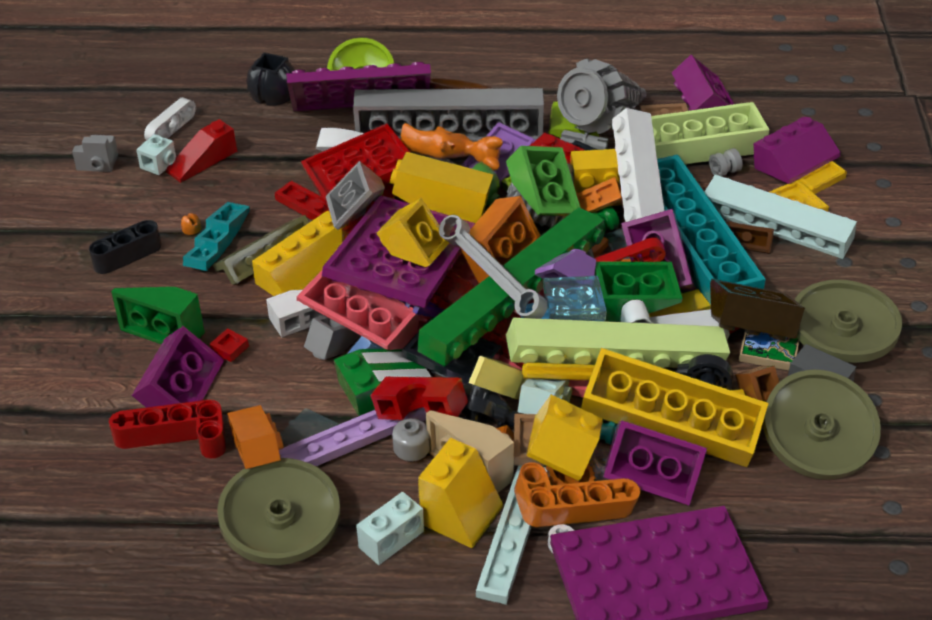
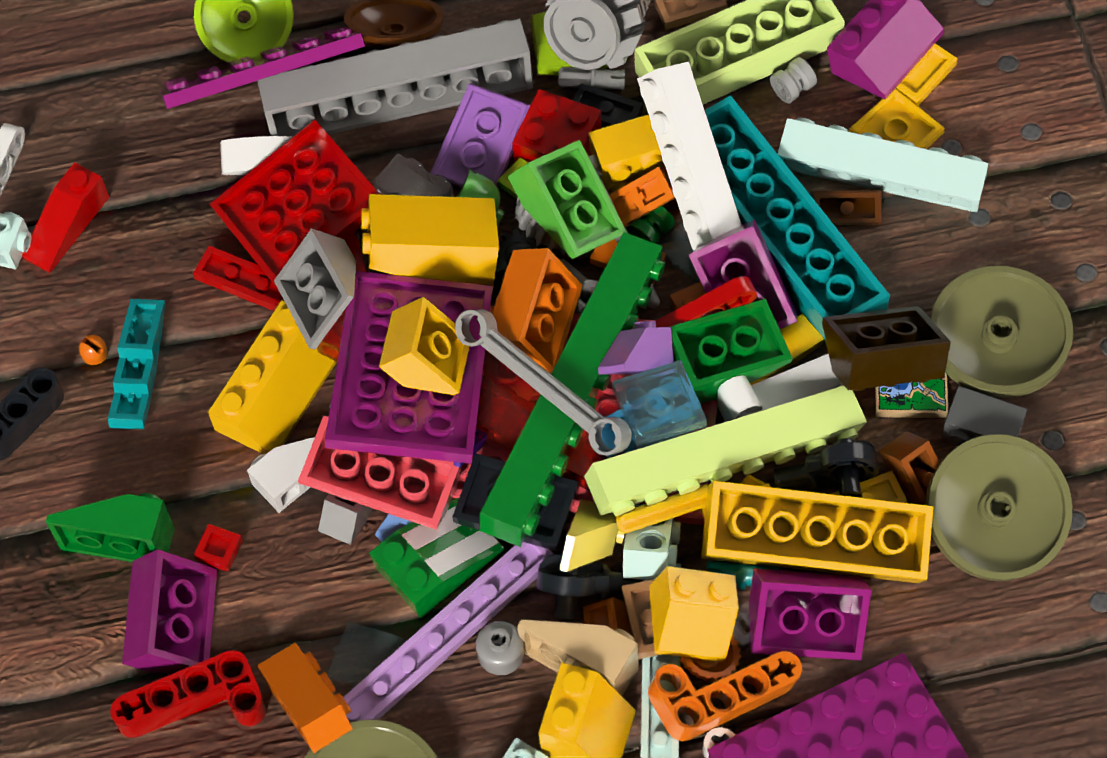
camera: 10 degrees left, 20 degrees up
olive fence [213,215,309,285] -> none
black piece [246,52,295,106] -> none
red arch [371,376,468,420] -> none
orange animal [400,123,503,170] -> none

